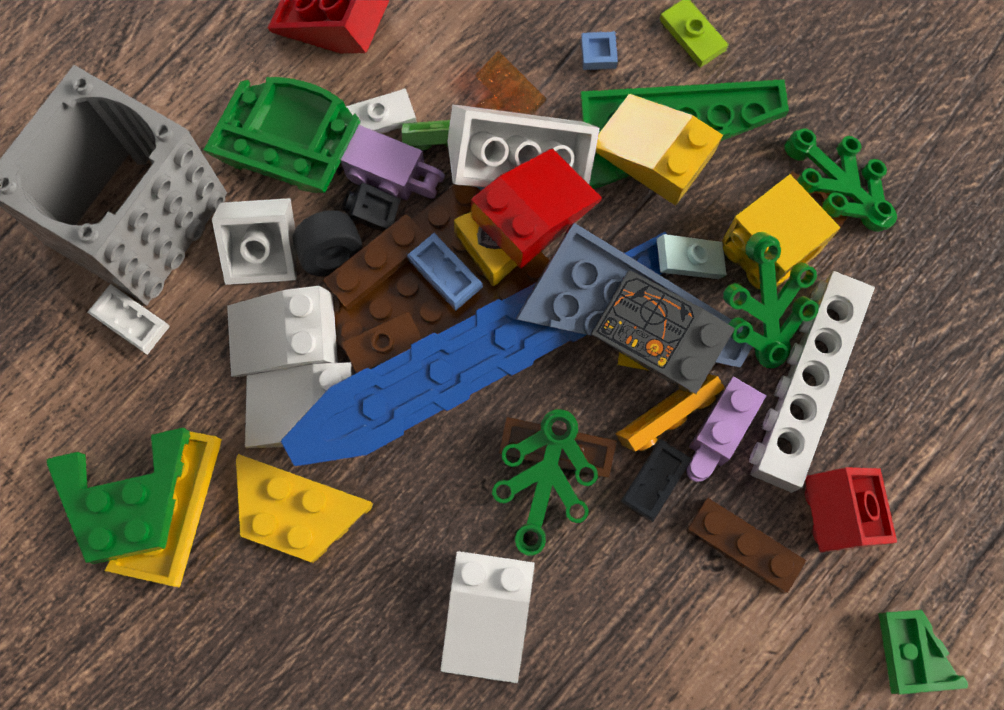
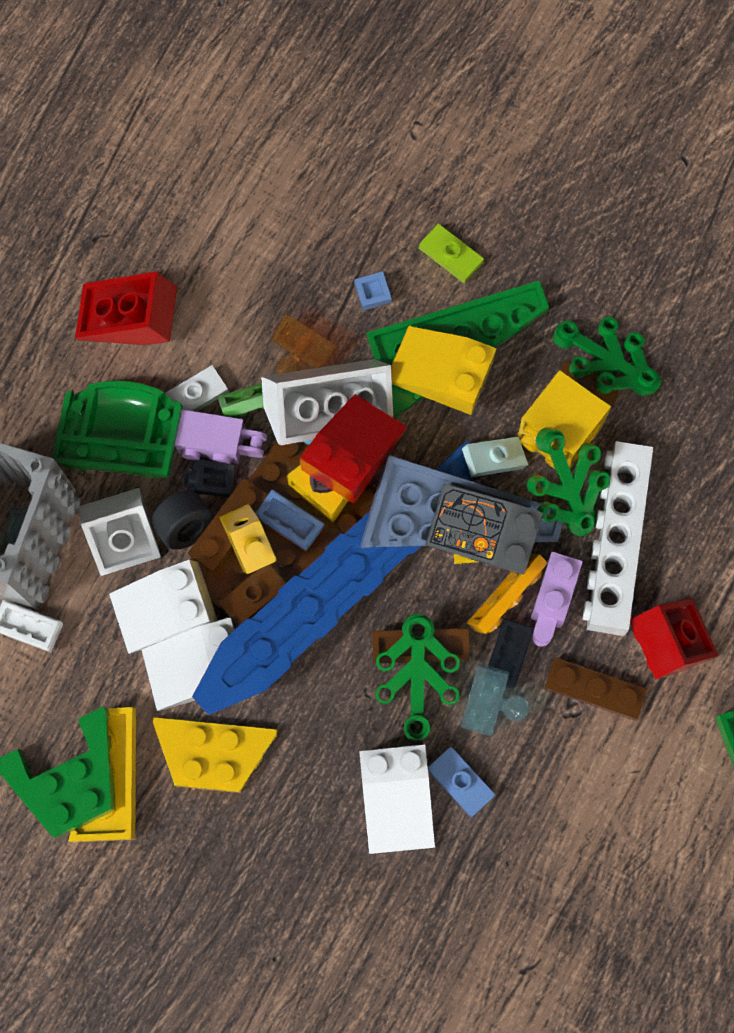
camera: 10 degrees left, 0 degrees up
none -> yellow torso [220,504,277,574]
none -> medium blue plate [428,747,495,818]
none -> clear light blue plate [461,664,529,736]

